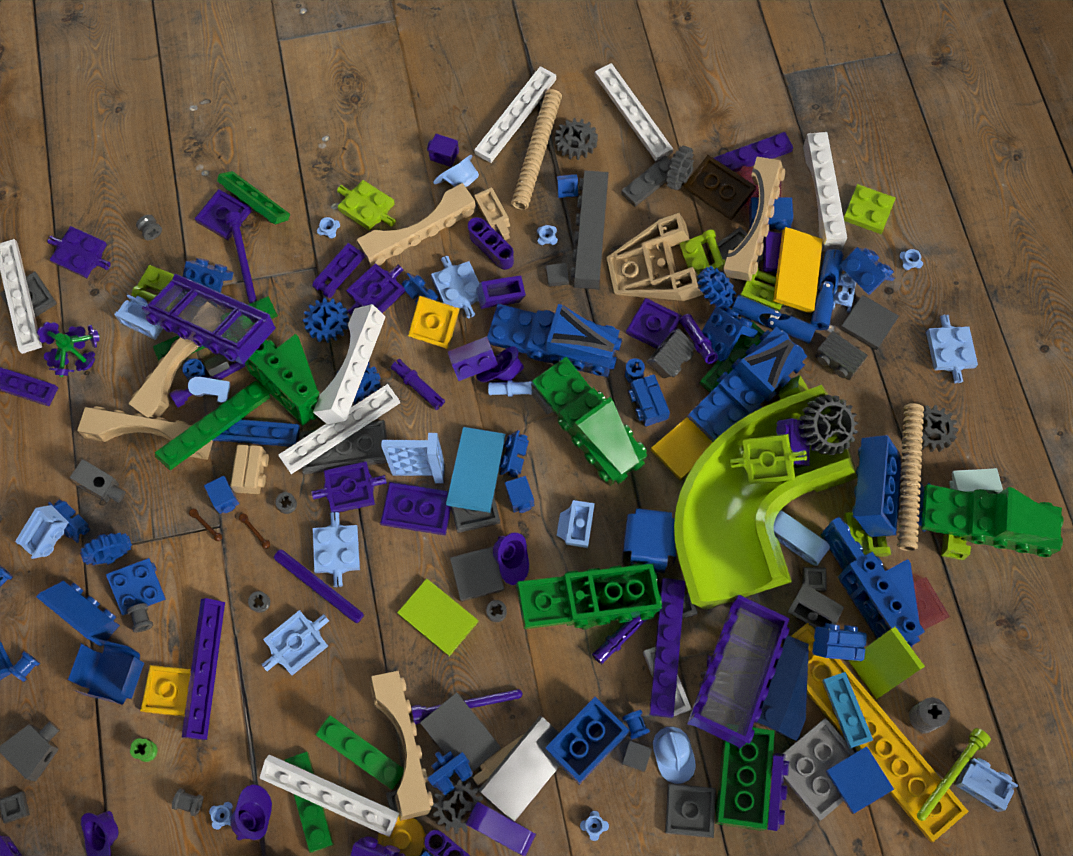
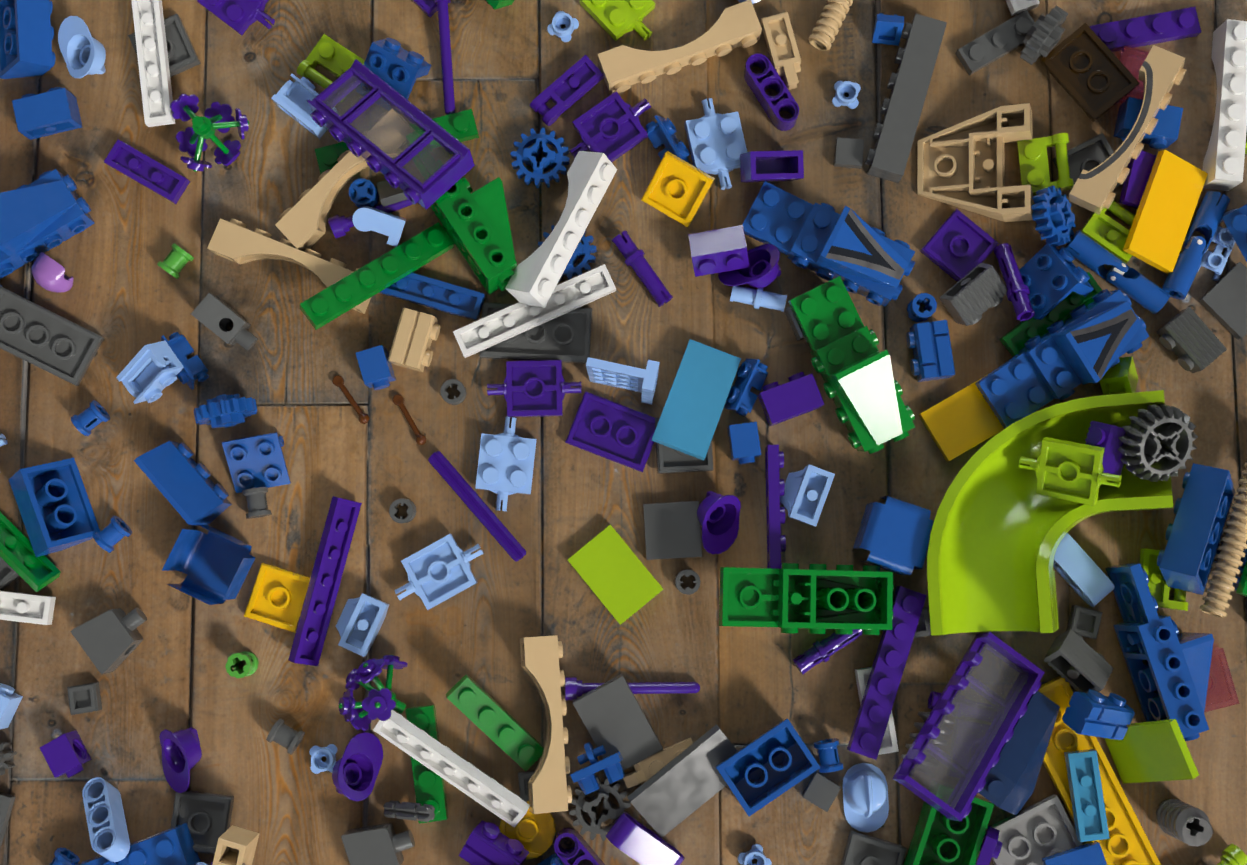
camera: 15 degrees right, 15 degrees up
none -> bright green bush [157,243,194,279]
none -> light blue slope [335,593,389,657]
none -> dark purple plant [339,655,408,731]
none -> dark grey axle [383,800,435,822]
none -> dark purple brick [758,372,824,427]
none -> dark purple plate [765,445,786,569]

